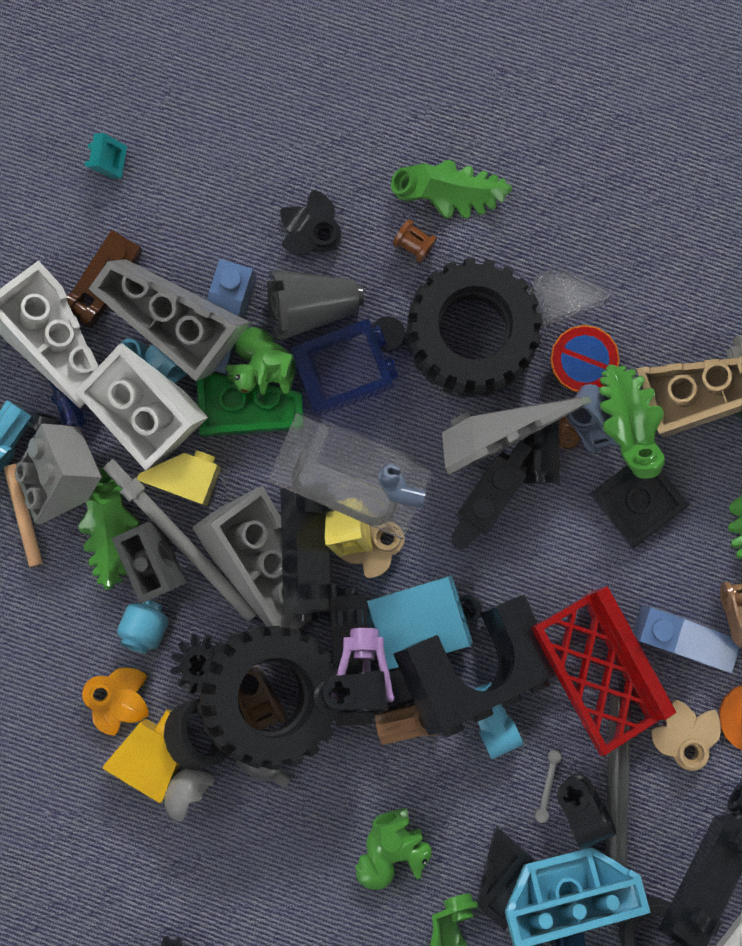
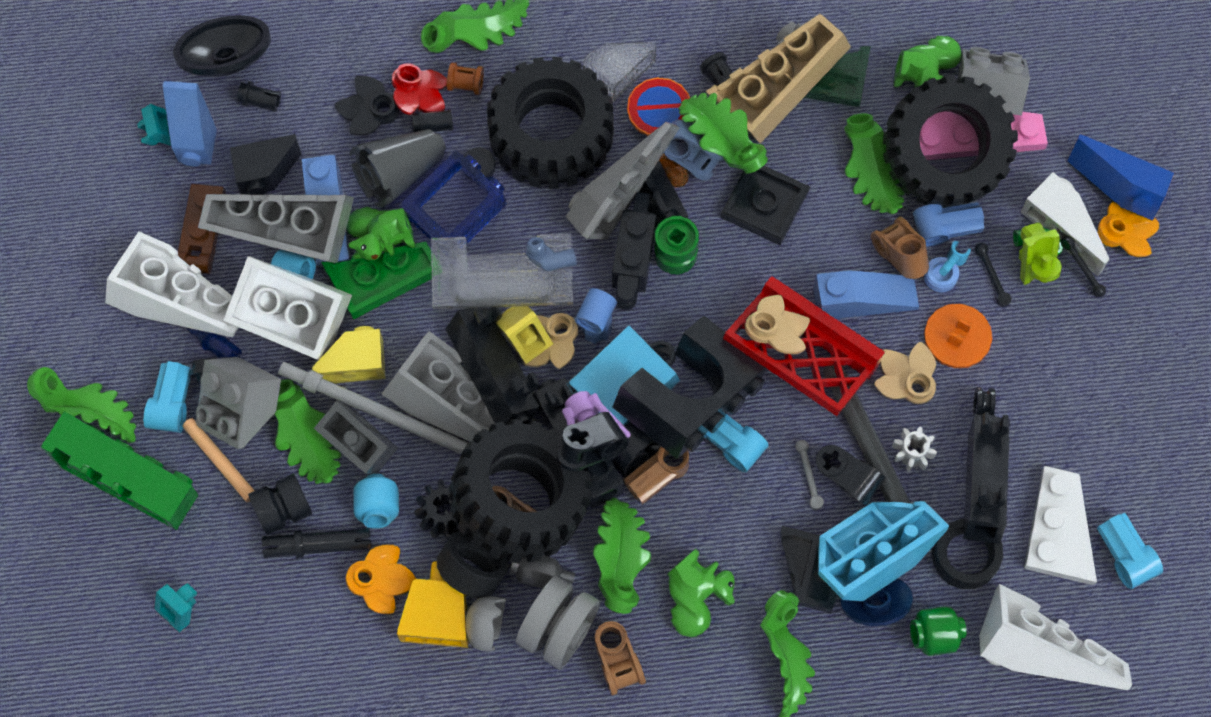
camera: 25 degrees left, 15 degrees down
none -> medium blue slope [163,81,217,167]
none -> black dish [173,15,271,77]
none -> black slope [230,134,301,195]
none -> black pin [237,81,281,112]
none -> black wheel [248,473,312,535]
none -> black pin [262,527,371,559]
none -> red plate [391,63,447,115]
none -> black pin [412,110,453,132]
none -> light grey wheel [515,575,600,670]
none -> medium blue piece [574,288,617,344]
none -> bright green plant [593,498,651,614]
none -> medium nougat piece [595,621,646,696]
none -> green wheel [654,216,699,274]
none -> black bush [700,52,733,86]
none -> tan plate [745,295,810,354]
none -> white gear [892,427,937,472]

